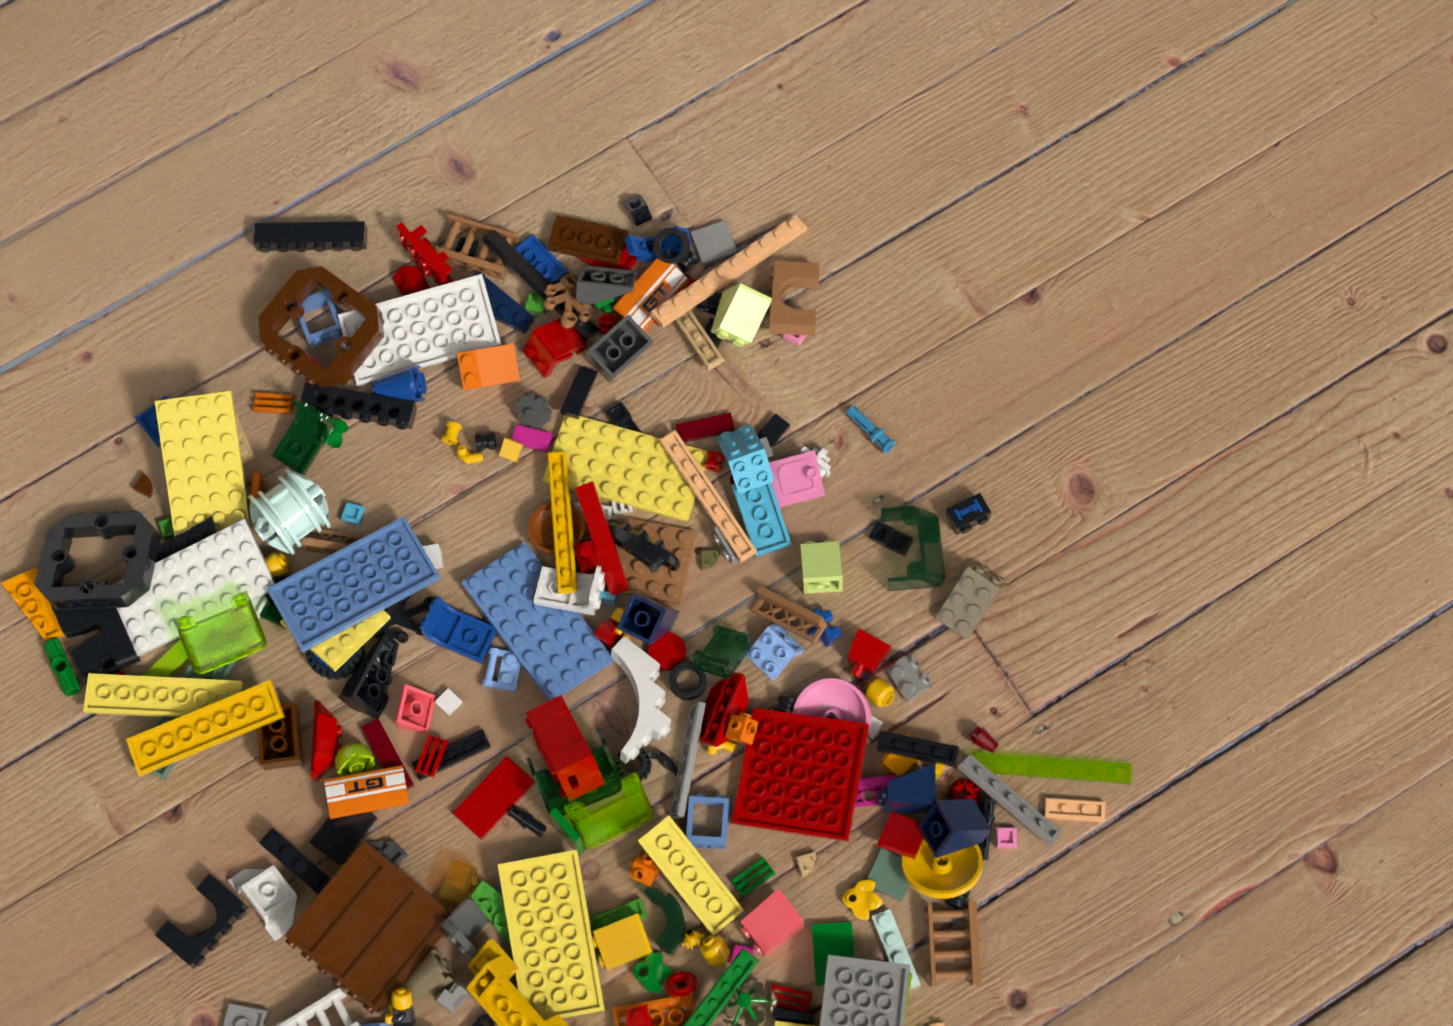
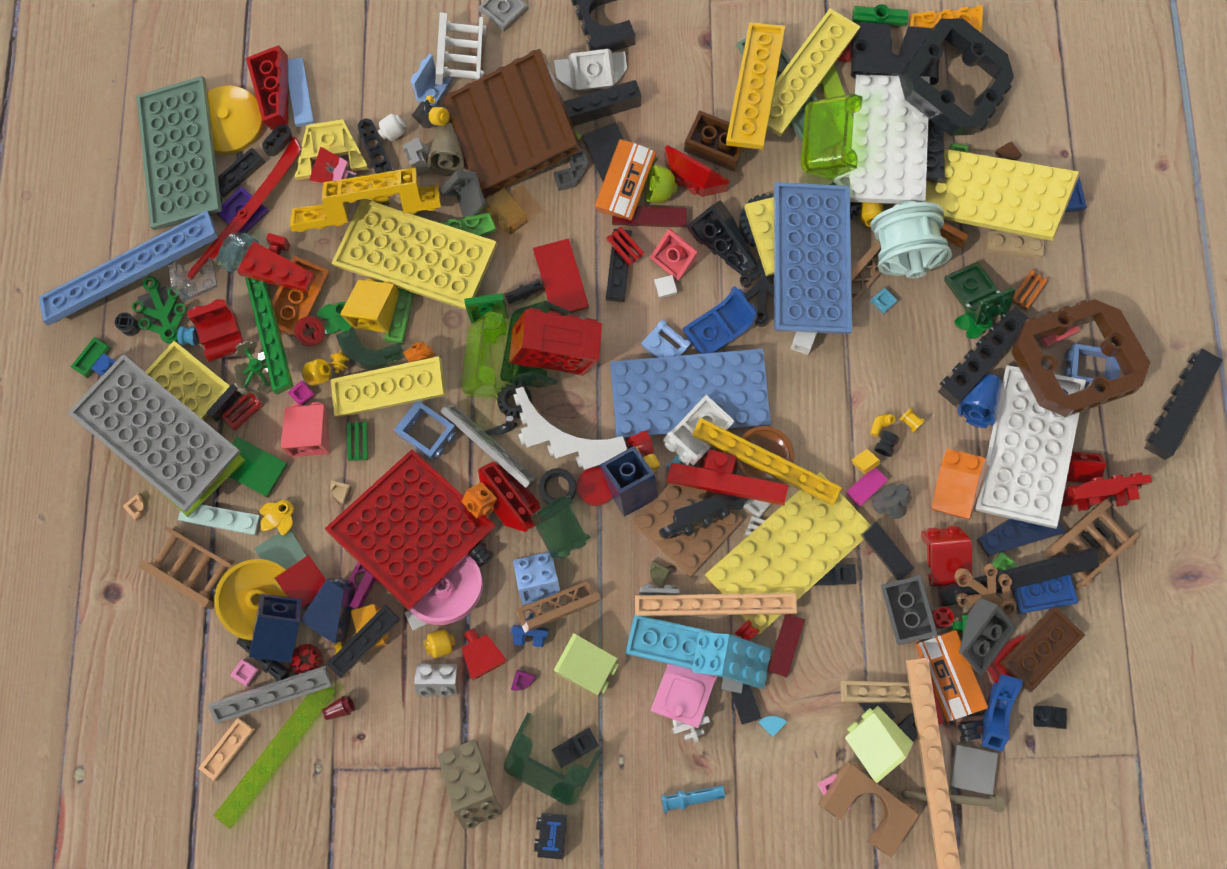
camera: 115 degrees right, 5 degrees up
black tyre [653,228,690,264] -> none
none -> magenta tile [511,670,536,691]
none -> medium azure tile [758,716,787,737]
none -> dark tan piece [902,790,1005,812]

